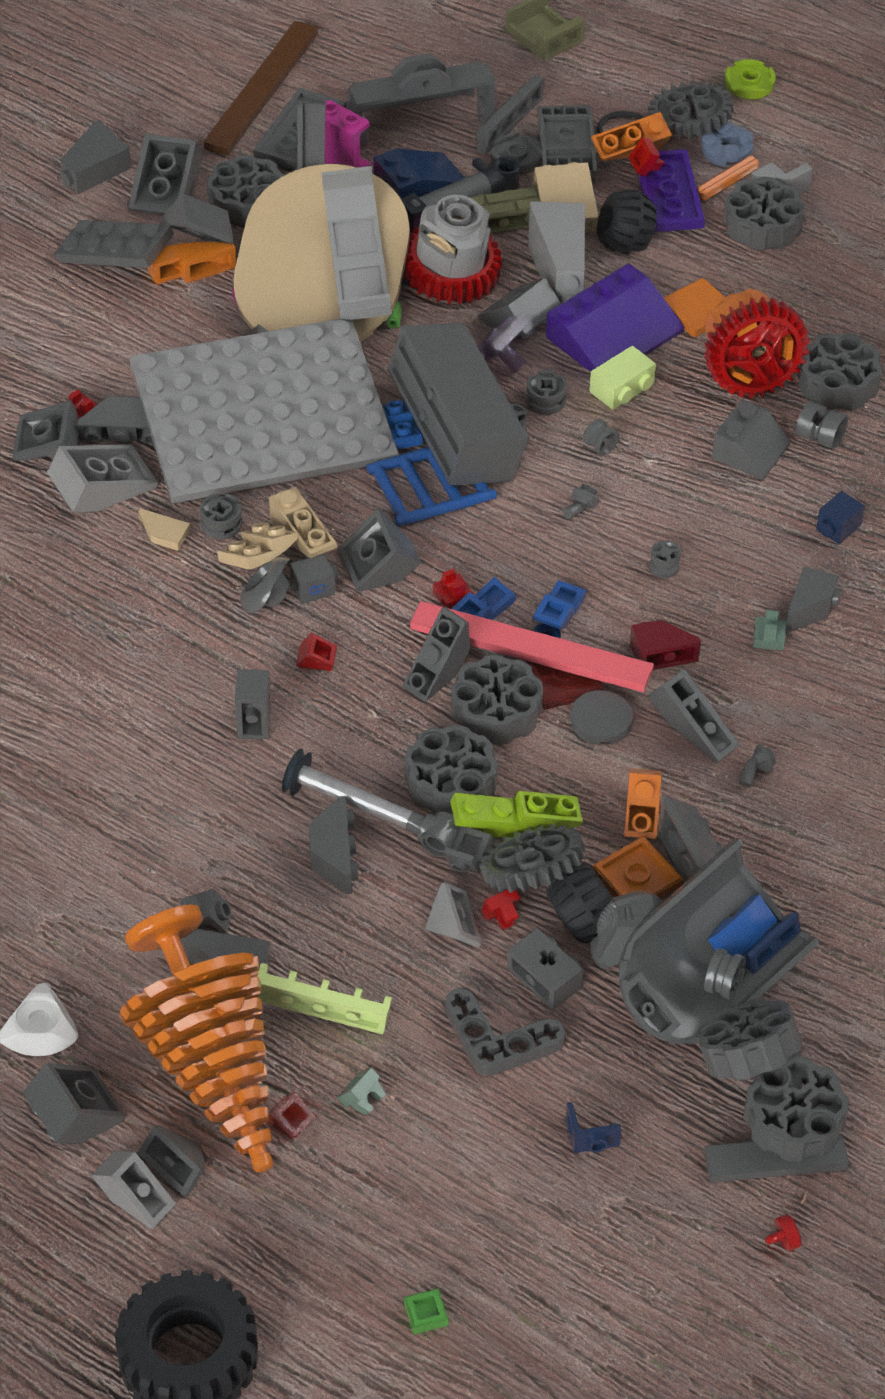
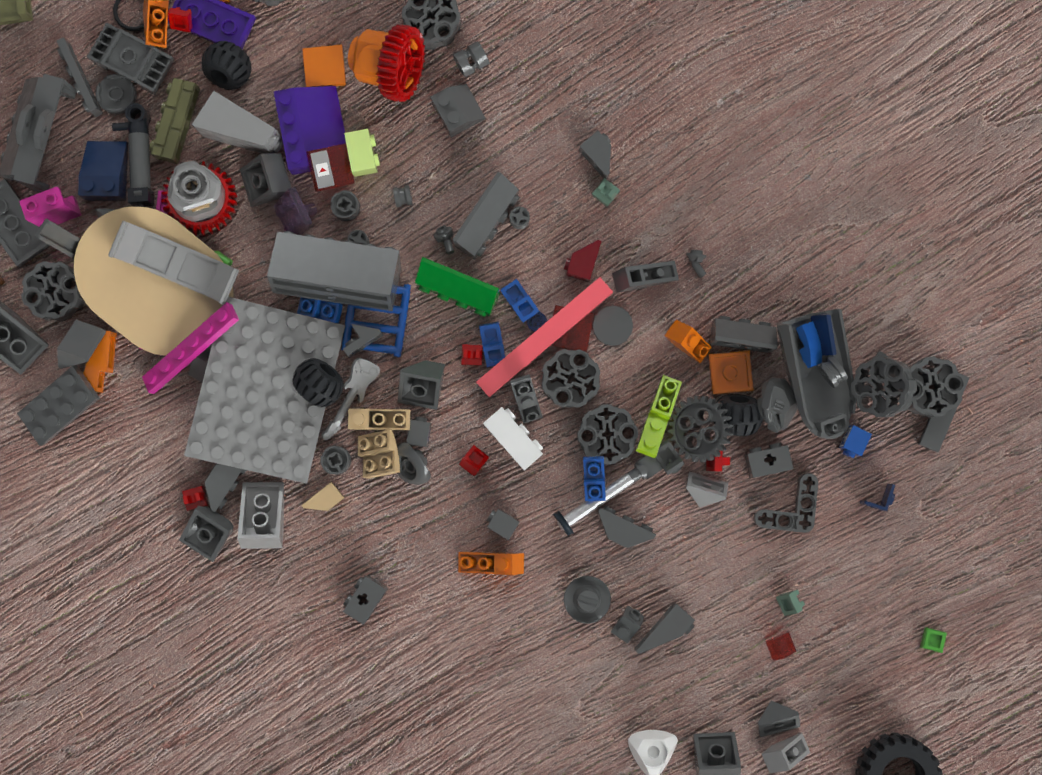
camera: 55 degrees left, 35 degrees up
orange plant [118,904,274,1173] -> none
yellowish green hinge [257,963,392,1034] -> none
tan panel [532,162,599,233] -> none
red tile [765,1214,802,1252] -> none
dark blue brick [816,491,865,544] -> none
none -> dark pink plate [142,302,239,394]
none -> black wheel [293,358,344,407]
none -> clear red tile [306,143,355,192]
none -> light grey piece [321,358,380,440]
none -> dark grey slope [343,324,383,358]
none -> dark grey brick [343,575,388,625]
none -> green slope [415,257,500,317]
none -> dark grey slope [453,172,520,260]
none -> orange slope [458,552,524,575]
none -> white brick [483,407,543,471]
none -> dark grey hat [564,576,611,624]
none -> blue slope [583,456,606,502]
none -> blue brick [838,425,872,458]

